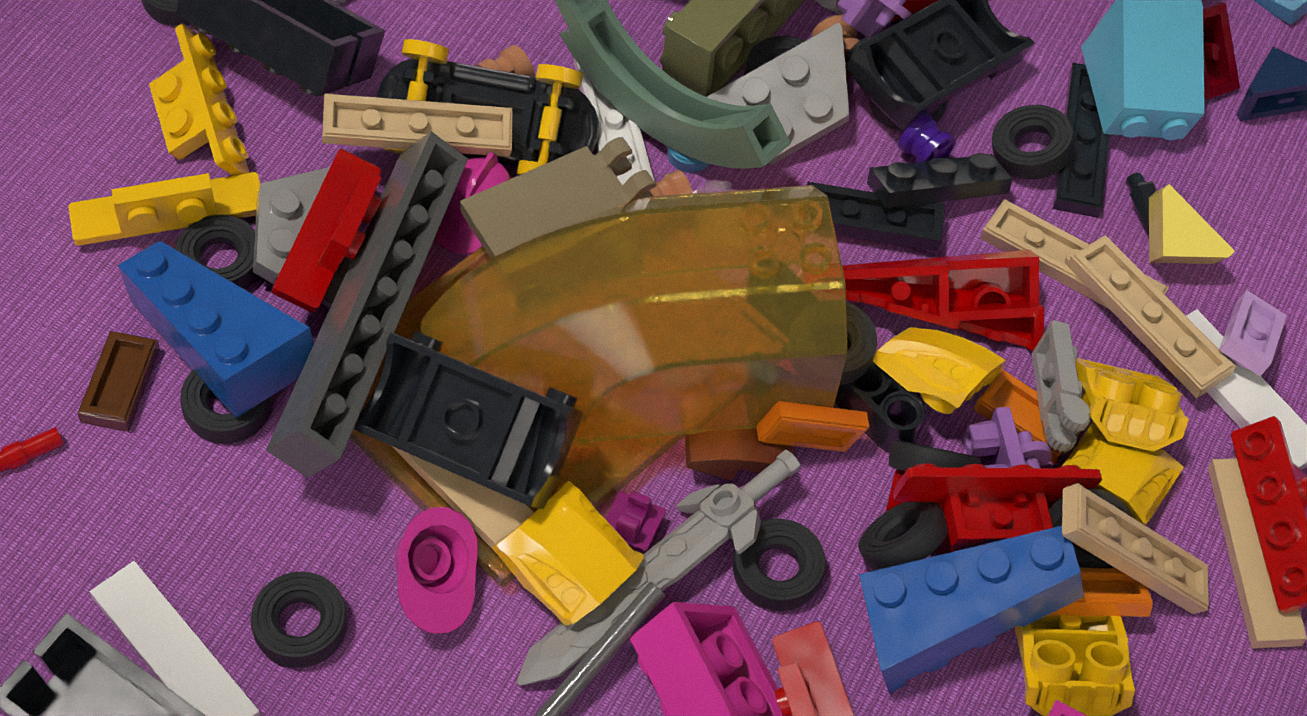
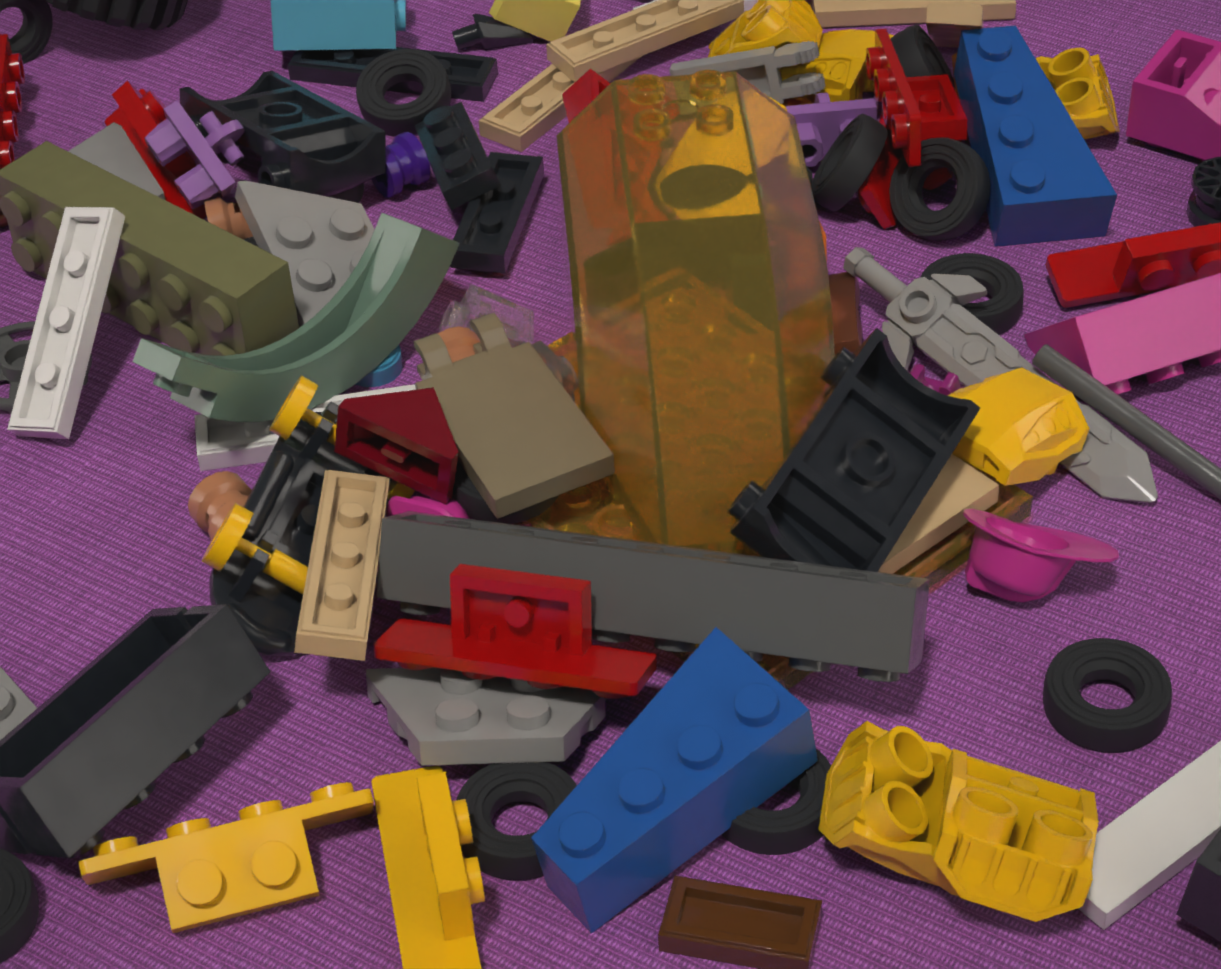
camera: 80 degrees left, 15 degrees down
none -> dark red slope [334,387,458,504]
none -> yellow slope [819,721,959,896]
none -> yellow slope [933,749,1099,922]

